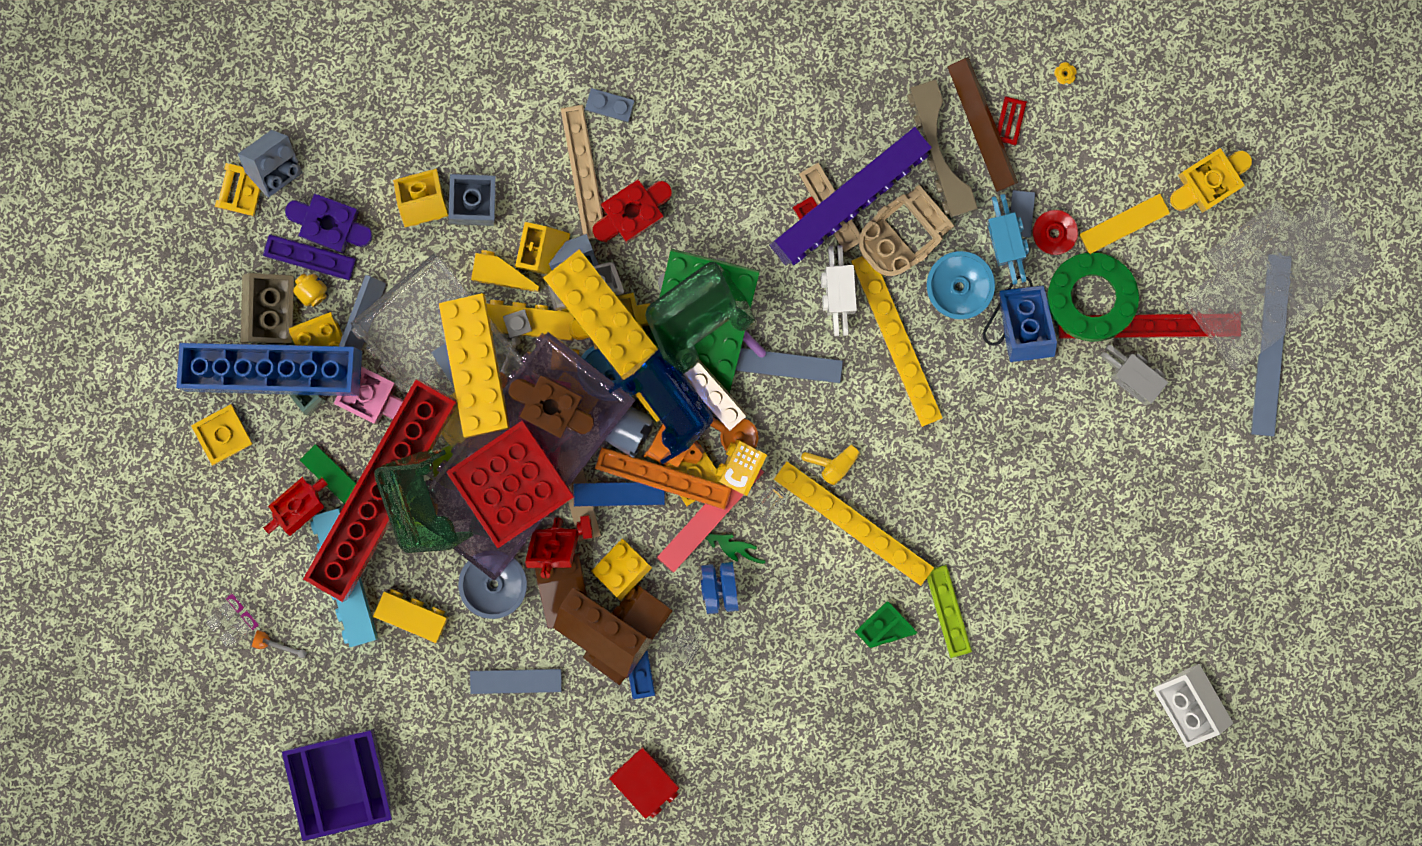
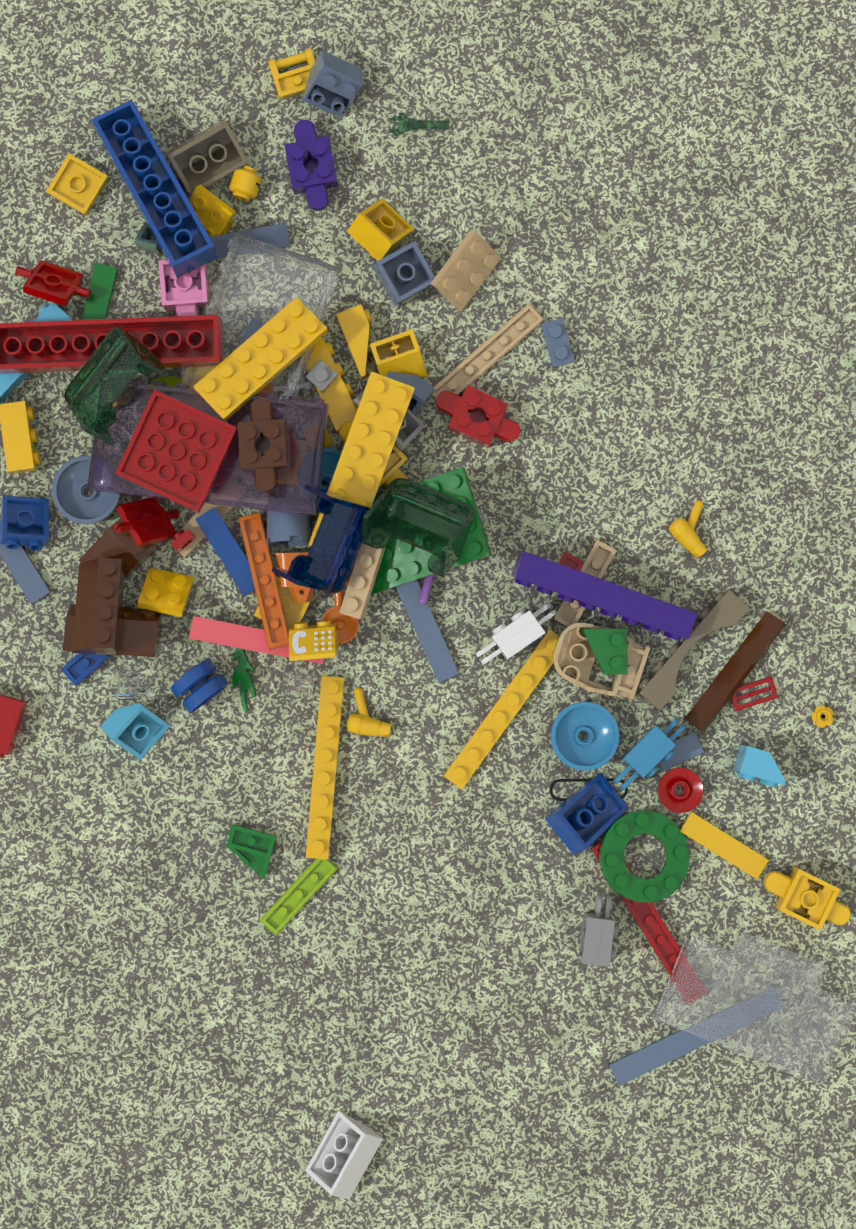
camera: 55 degrees right, 0 degrees up
dark purple tile [263,234,356,281] -> none
none -> blue plate [0,495,49,551]
none -> medium azure slope [100,703,170,760]
none -> clear green piece [389,113,449,136]
none -> tan plate [430,229,501,311]
none -> green wing [582,629,627,675]
none -> yellow piece [669,500,708,559]
none -> medium azure slope [733,745,786,788]

